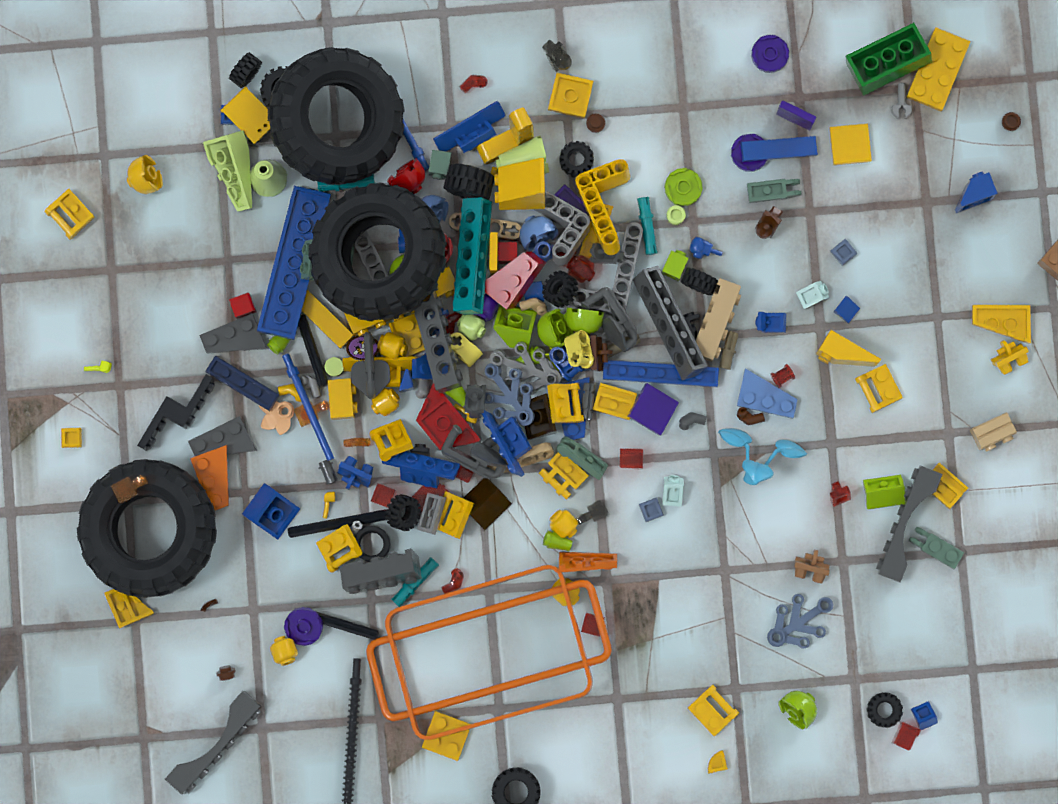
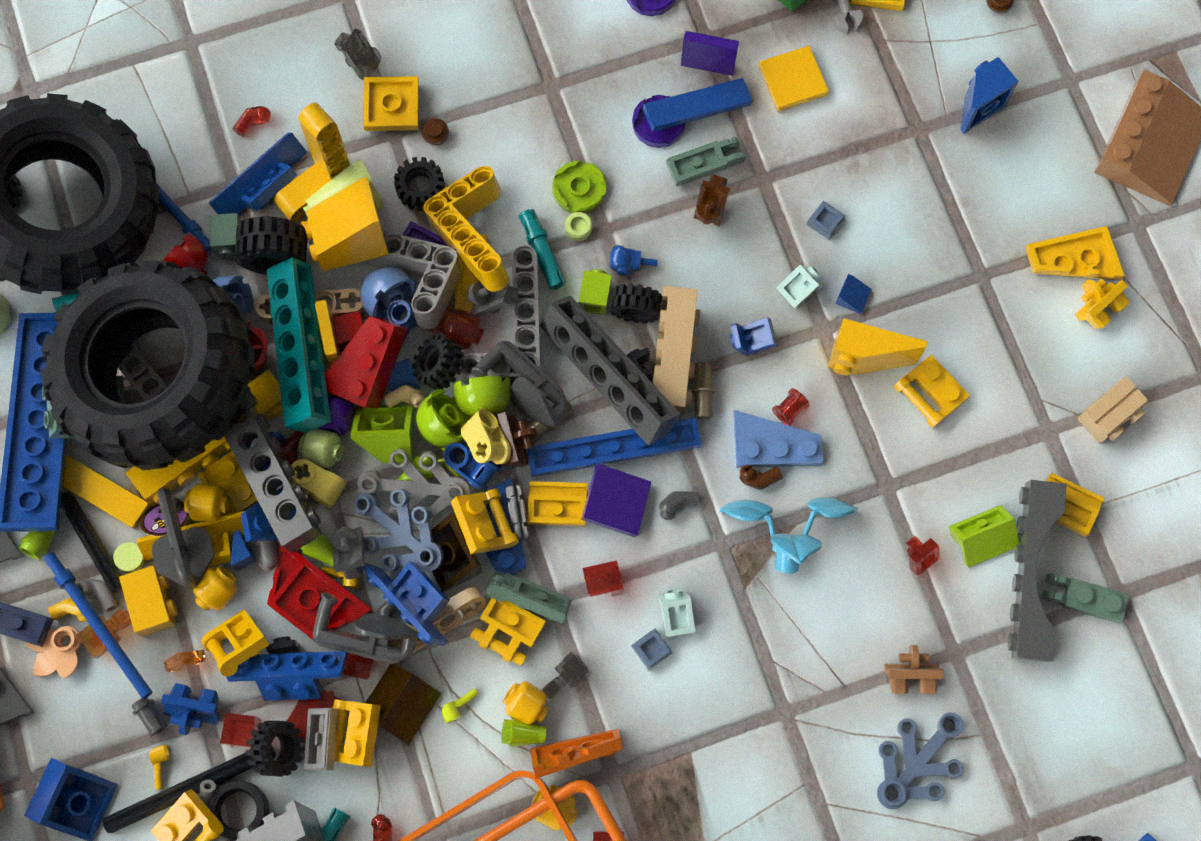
camera: 20 degrees left, 10 degrees down
none -> neon yellow hand [441,688,478,723]

